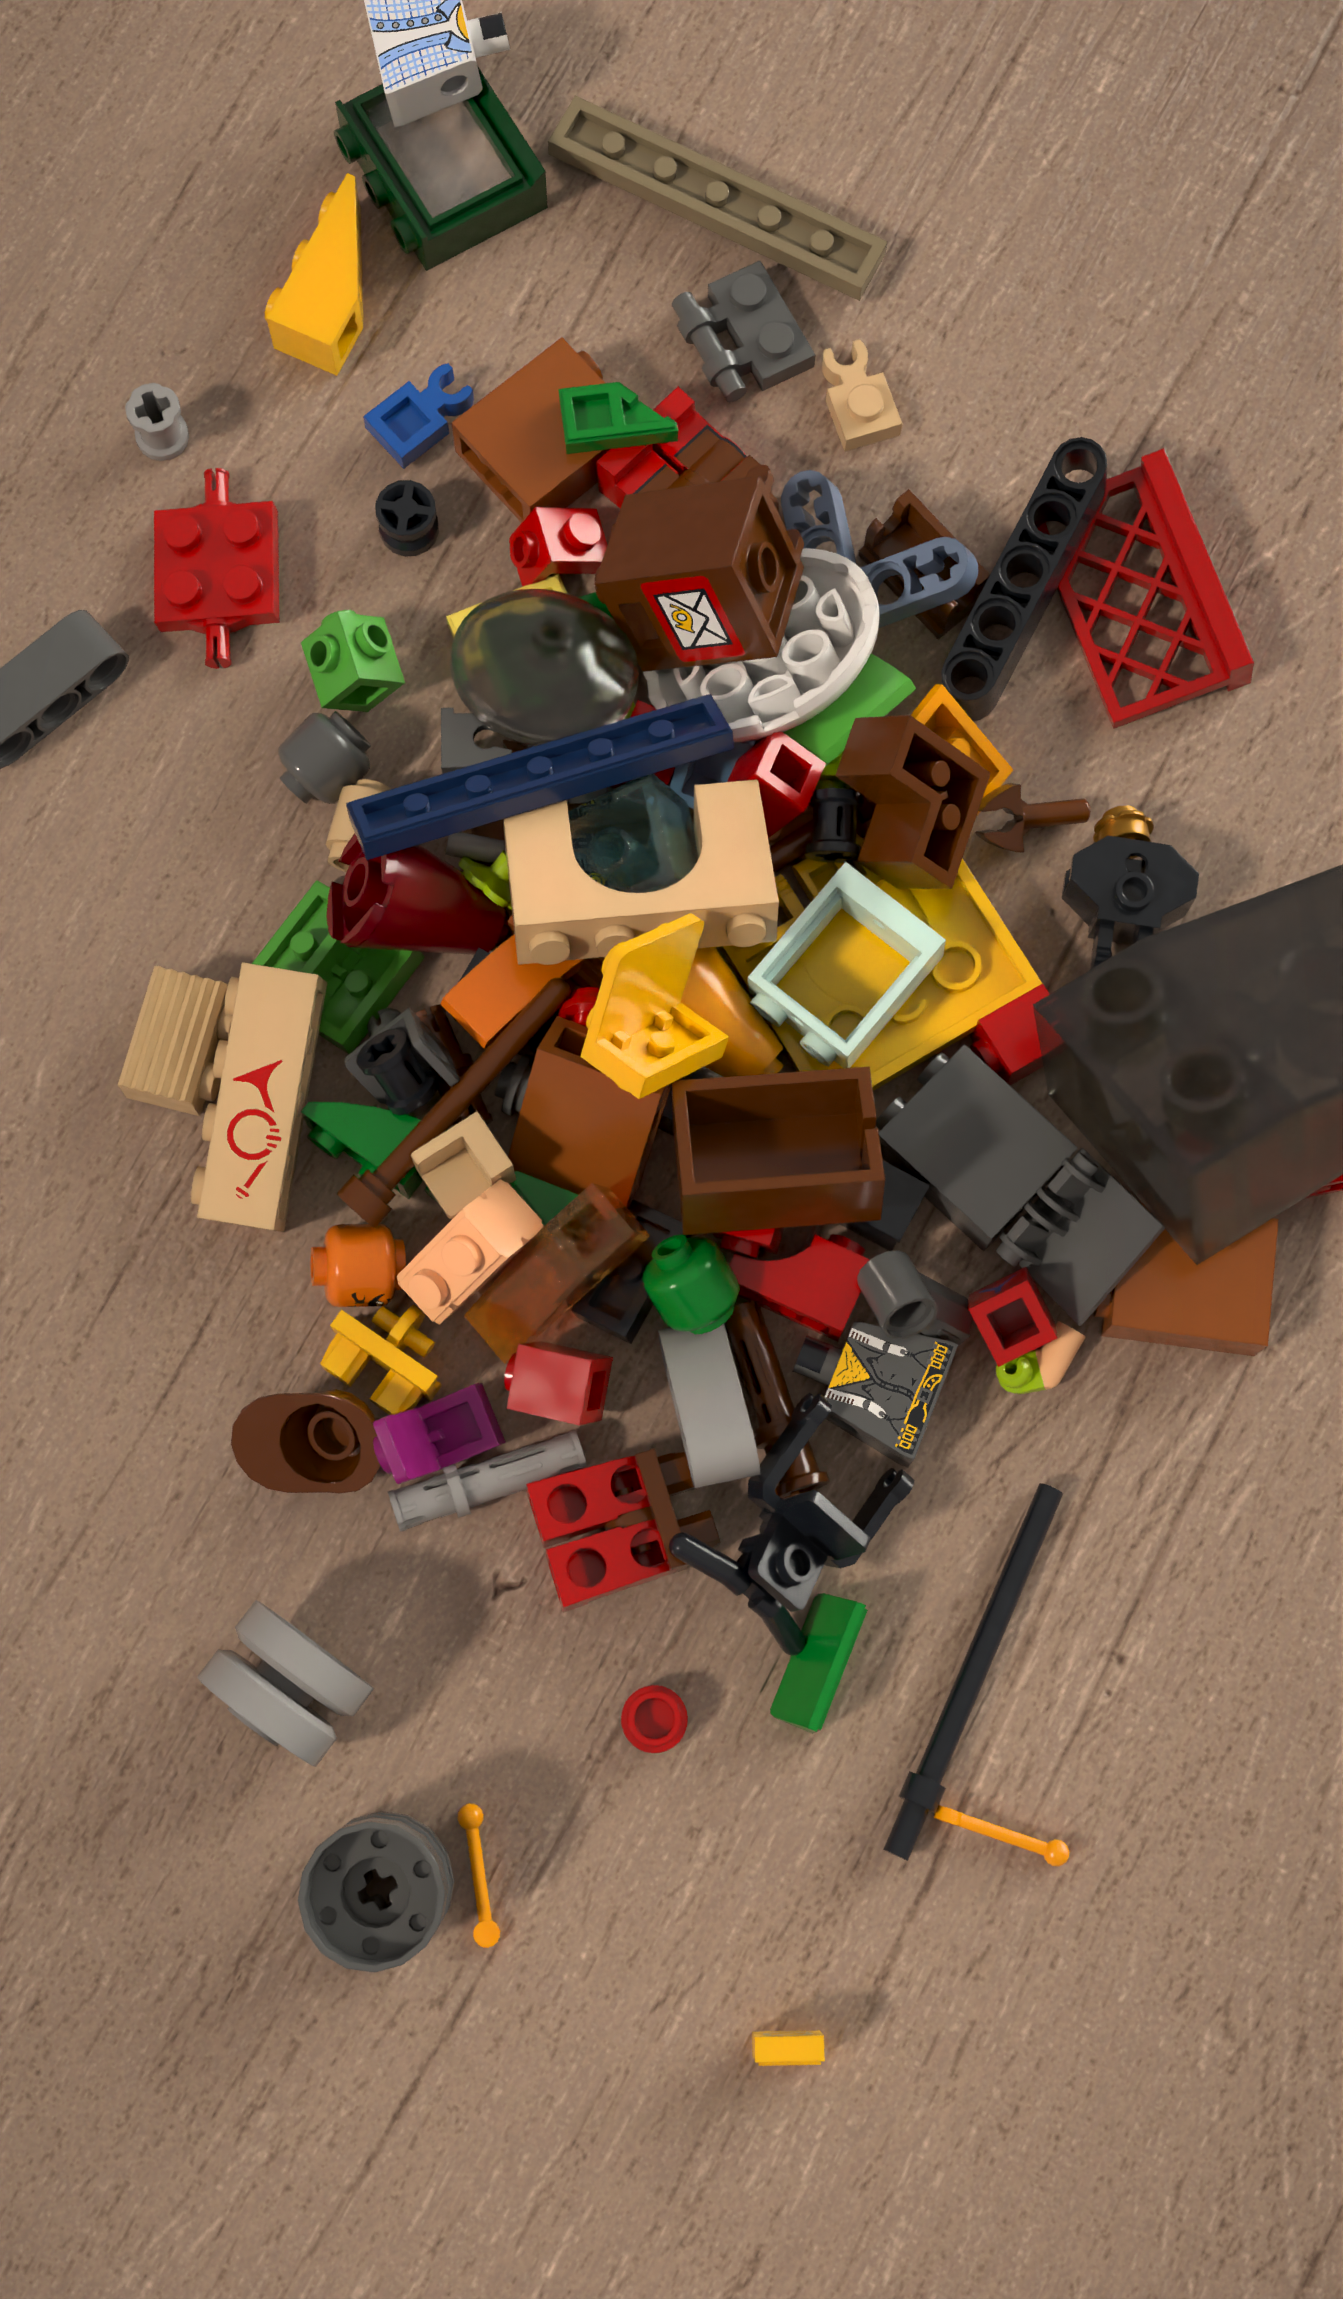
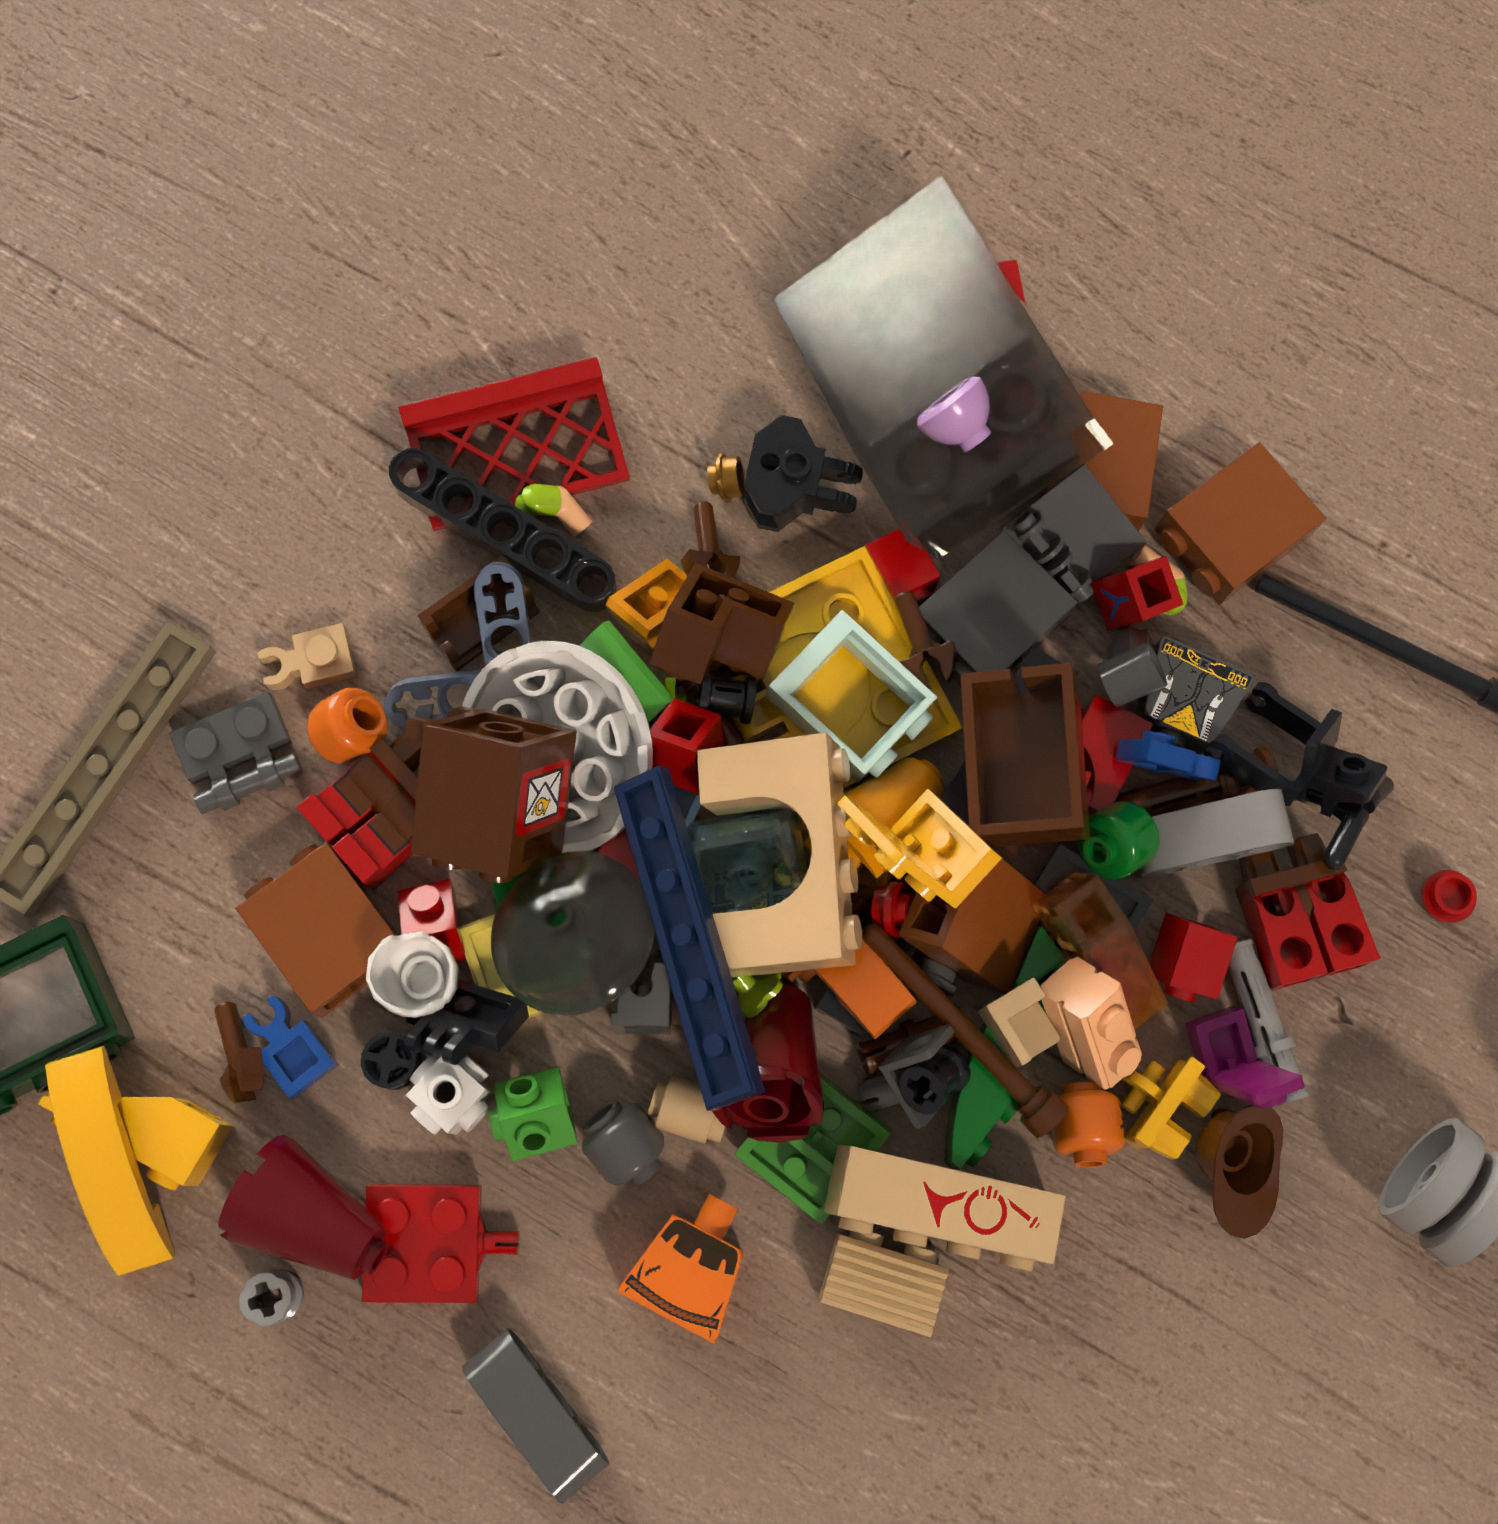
camera: 90 degrees left, 0 degrees up
green tile [558,382,678,454] -> none
green slope [770,1593,868,1734] -> none
none -> yellow slope [45,1046,176,1276]
none -> reddish brown bar [214,1001,264,1103]
none -> dark red cone [218,1135,389,1280]
none -> orange head [307,688,388,764]
none -> white hair [366,932,459,1018]
none -> black hinge [404,980,529,1065]
none -> white brick [406,1055,494,1135]
none -> arm [515,483,593,538]
none -> orange torso [617,1193,744,1344]
none -> reddish brown bar [894,591,956,689]
none -> lavender brick [917,376,992,453]
none -> blue plate [1116,731,1220,781]
none -> dark orange brick [1155,442,1327,605]

